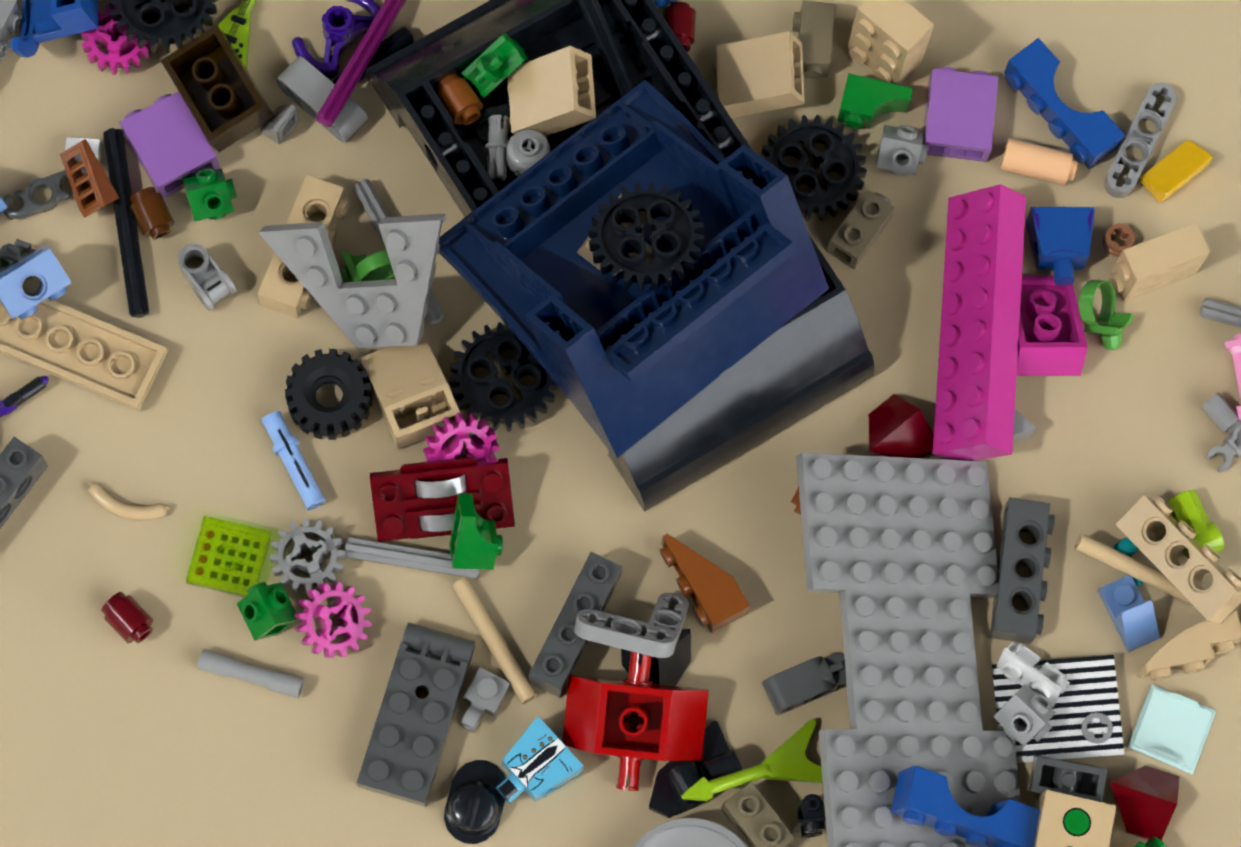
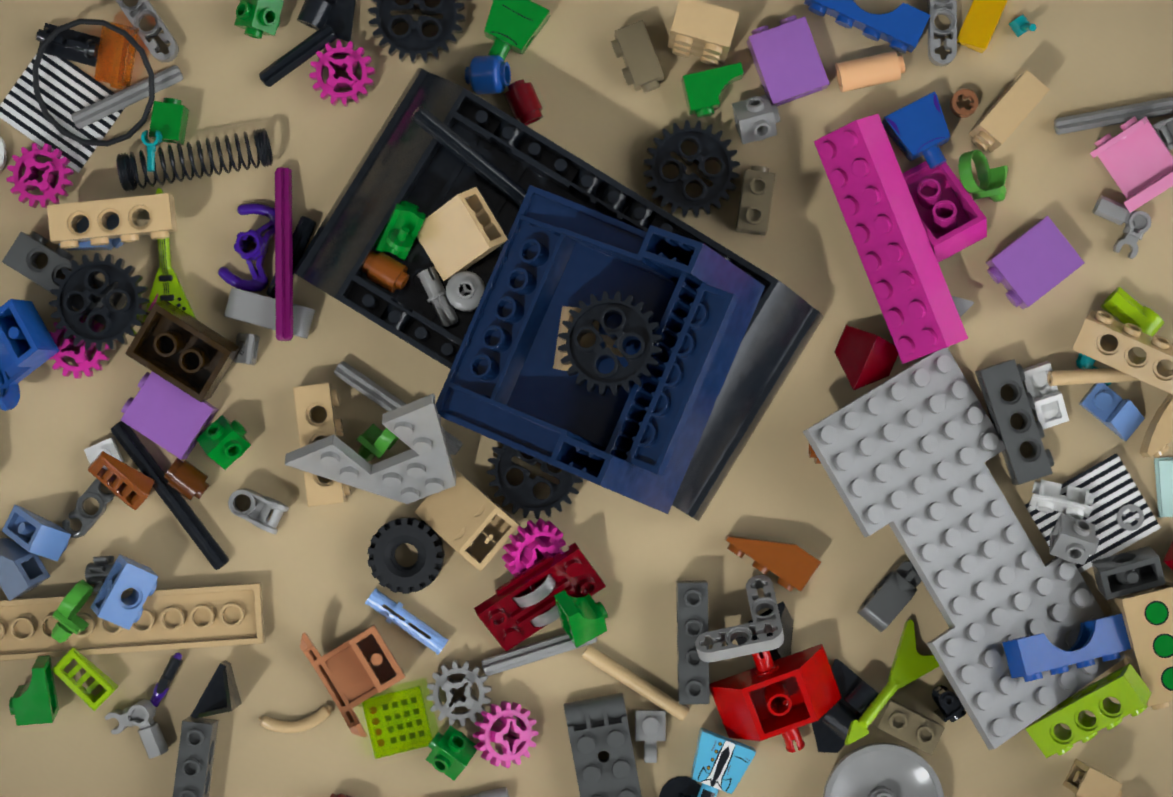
camera: 20 degrees left, 15 degrees up
tan brick [713,31,805,118] -> none
none -> black slope [191,660,242,719]
none -> nougat piece [300,625,405,738]
none -> medium lavender brick [986,216,1085,309]
none -> teal hand [1009,14,1037,37]
none -> white slope [1022,361,1069,429]

